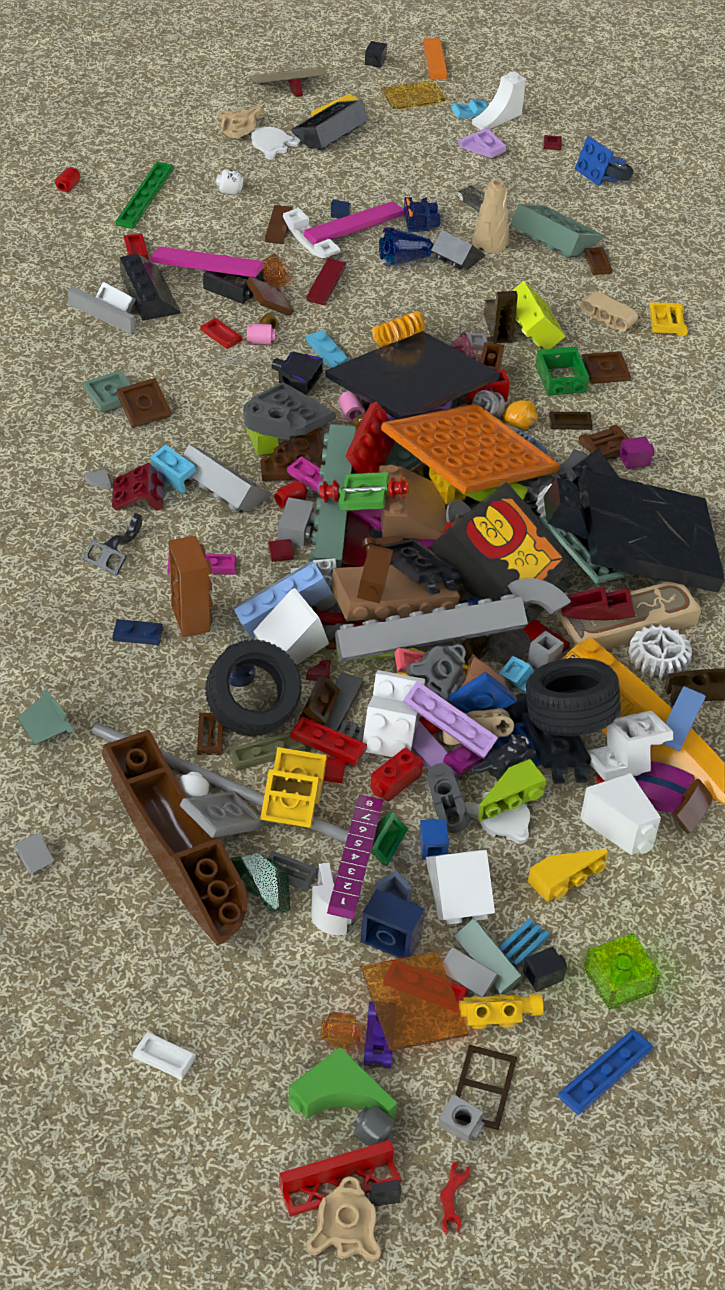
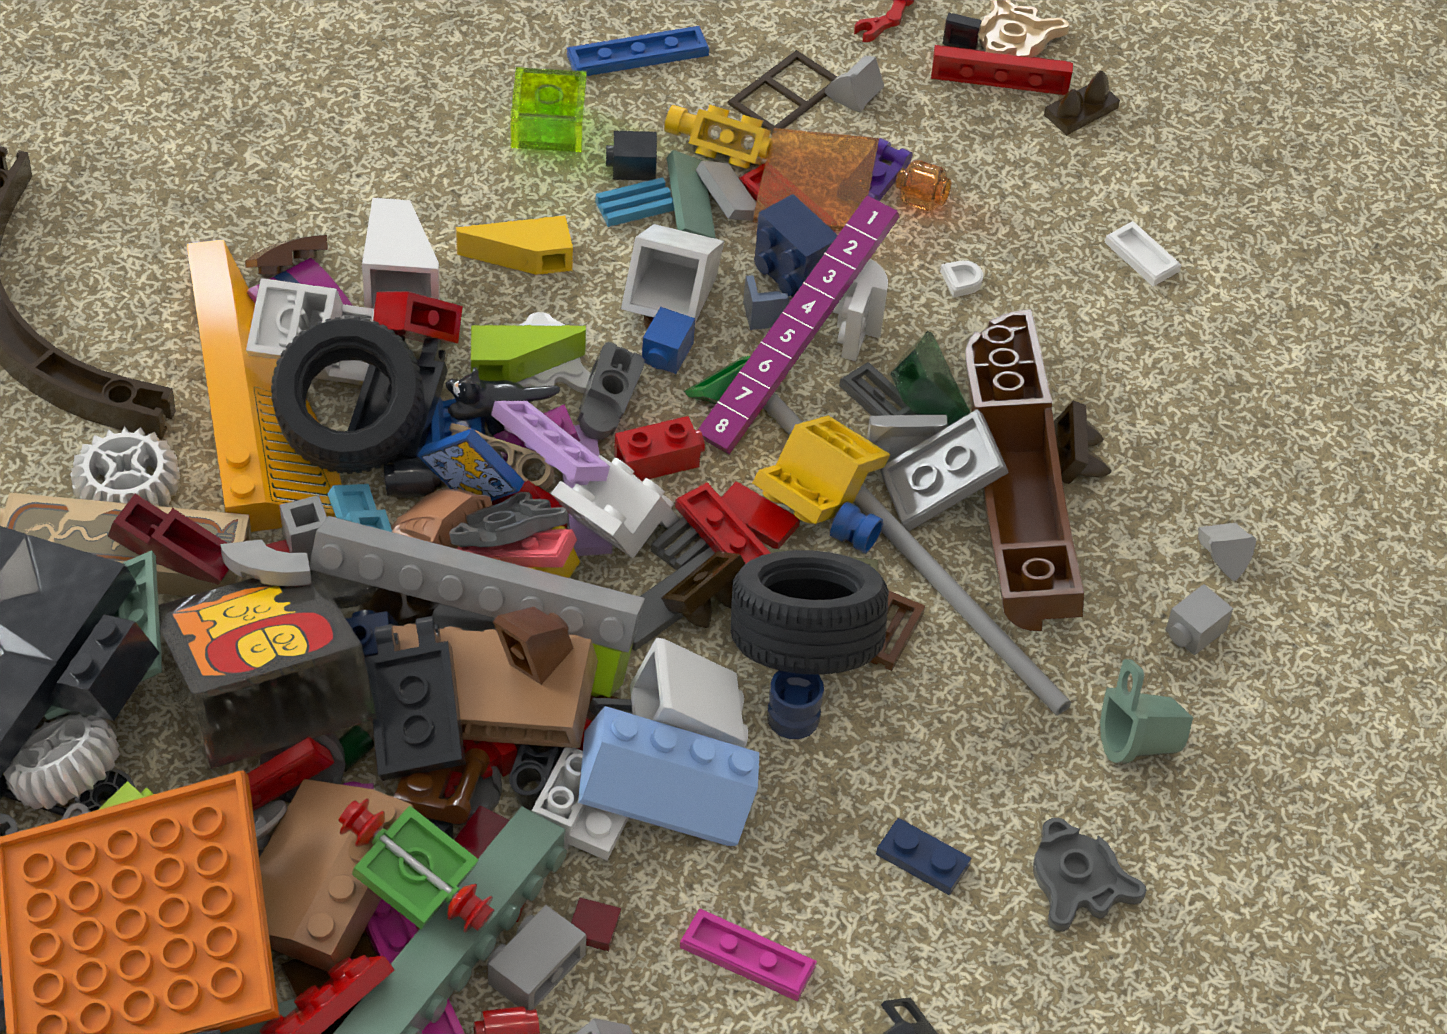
camera: 155 degrees left, 5 degrees up
dark orange brick [168,535,213,638] -> none
white head [178,772,209,798] -> none
bright green arch [288,1047,397,1119] -> none
dark grey head [352,1105,396,1146] -> none
light grey brick [438,1094,485,1143] -> none
medium blue tile [662,686,706,751] -> none
none -> red brick [373,291,463,344]
none -> light grey tile [825,56,885,112]
none -> blue wheel [830,501,883,554]
none -> light grey slope [867,415,947,462]
none -> white tile [940,260,983,298]
none -> dark grey tile [1033,818,1147,931]
none -> dark brown tile [1044,70,1120,136]
none -> dark brown tile [1054,400,1112,484]
none -> light grey brick [1165,584,1234,655]

